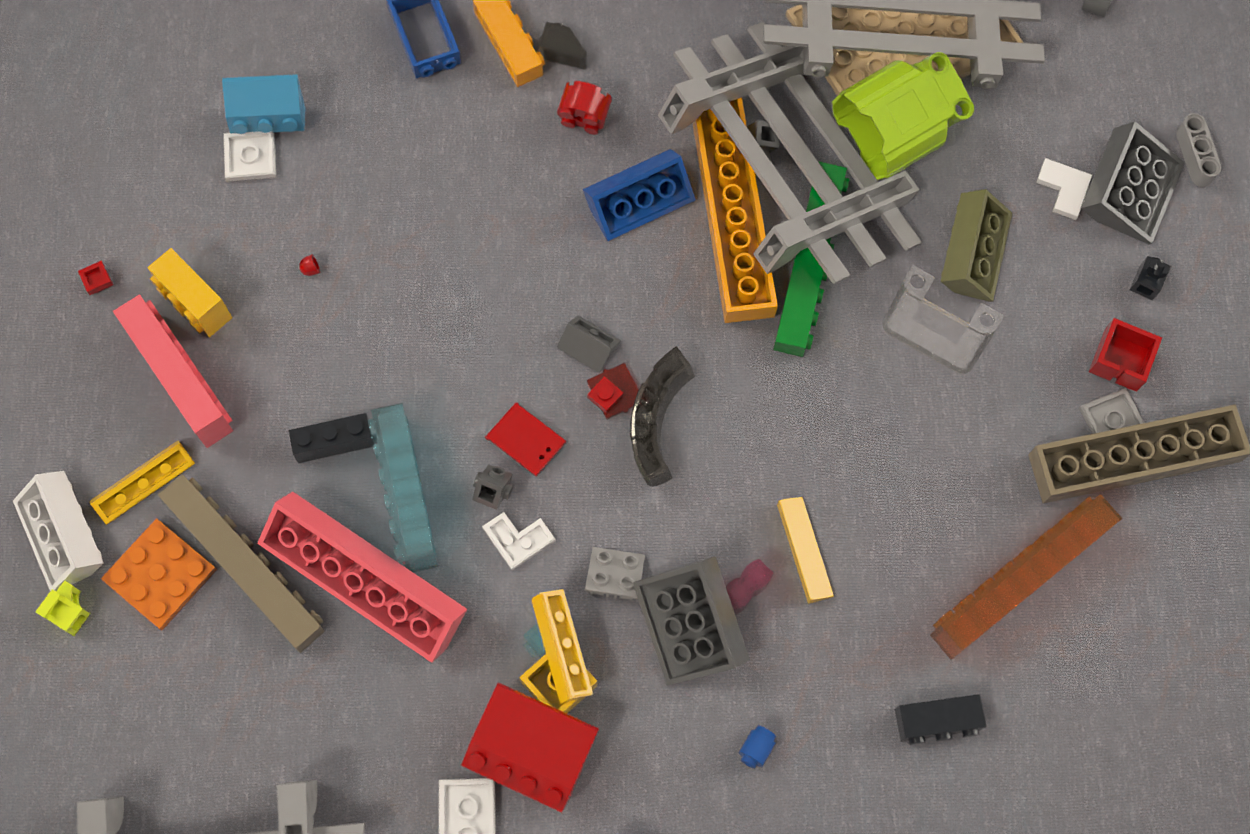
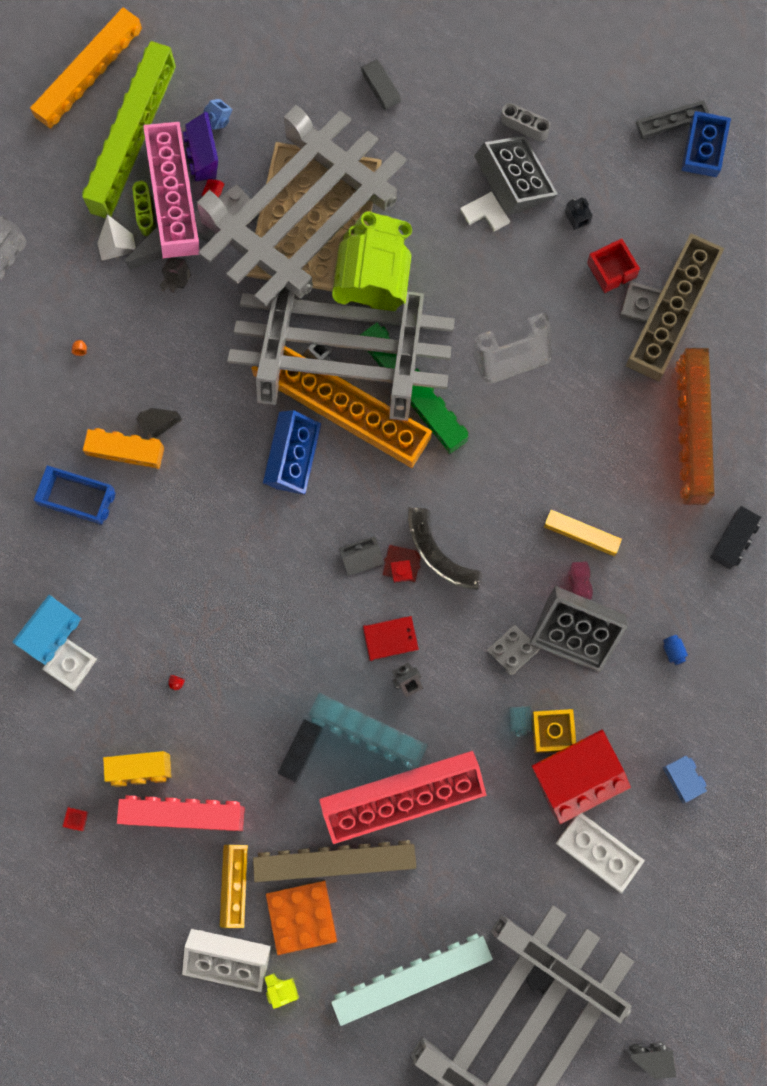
camera: 45 degrees left, 5 degrees up
white tile [482,512,556,571] -> none
yellow slope [532,589,593,703] -> none
red brick [557,81,612,135] -> none
olive slope [940,189,1012,302] -> none
none -> light aqua brick [331,933,493,1026]

